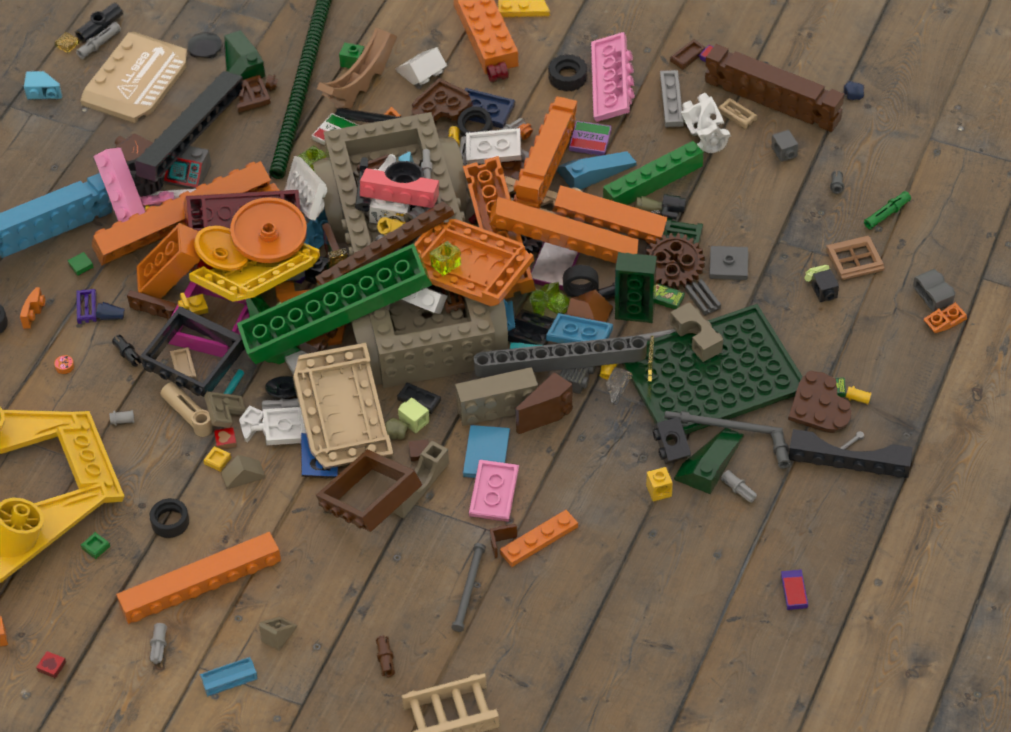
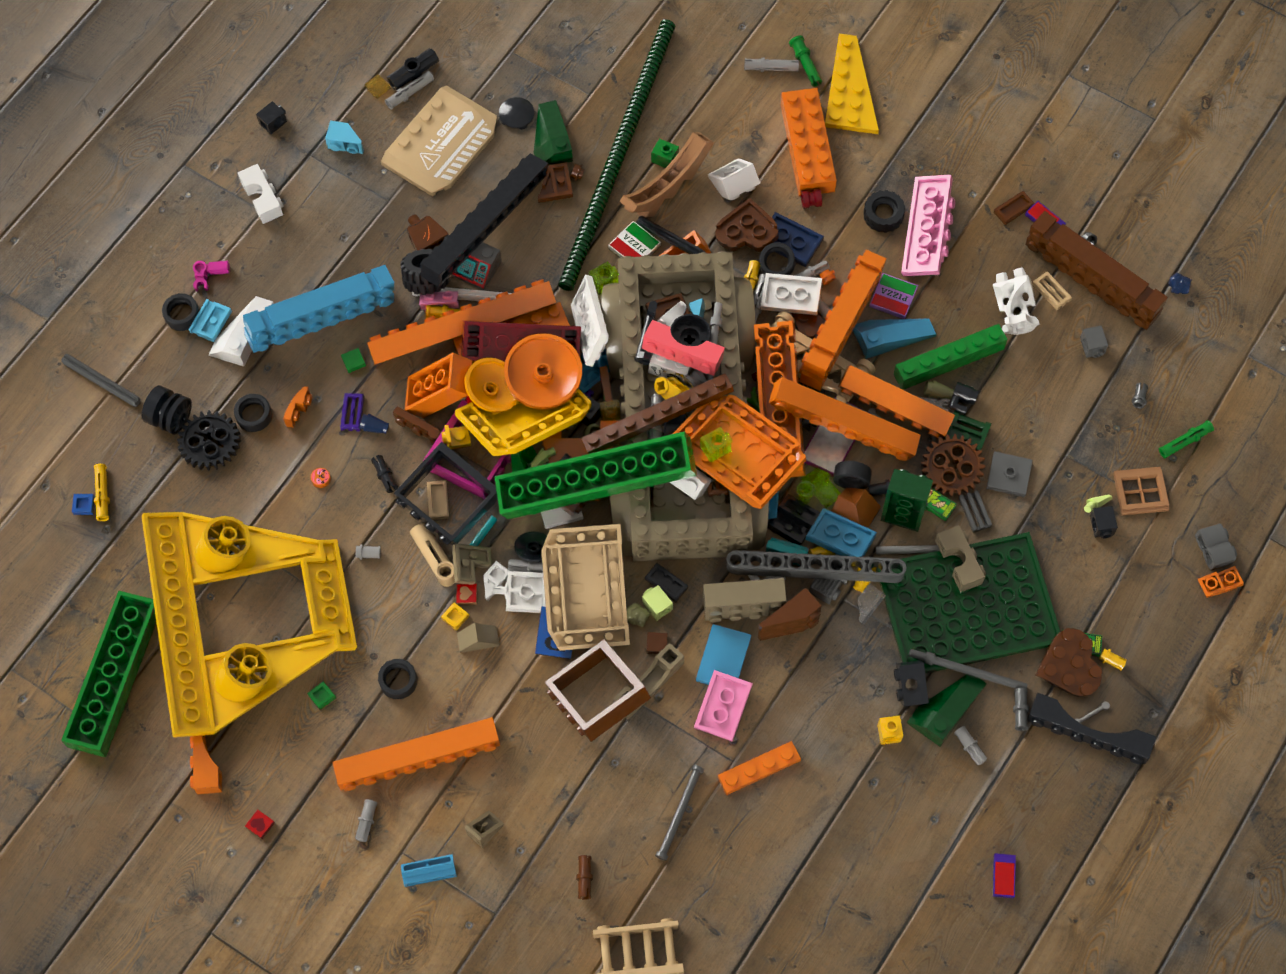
camera: 10 degrees right, 15 degrees up
bright pink brick [94,148,145,222] -> none
reddish brown bracket [489,524,517,558] -> none
clear yellow piece [648,336,654,381] -> none
light grey plate [660,70,683,127] -> none

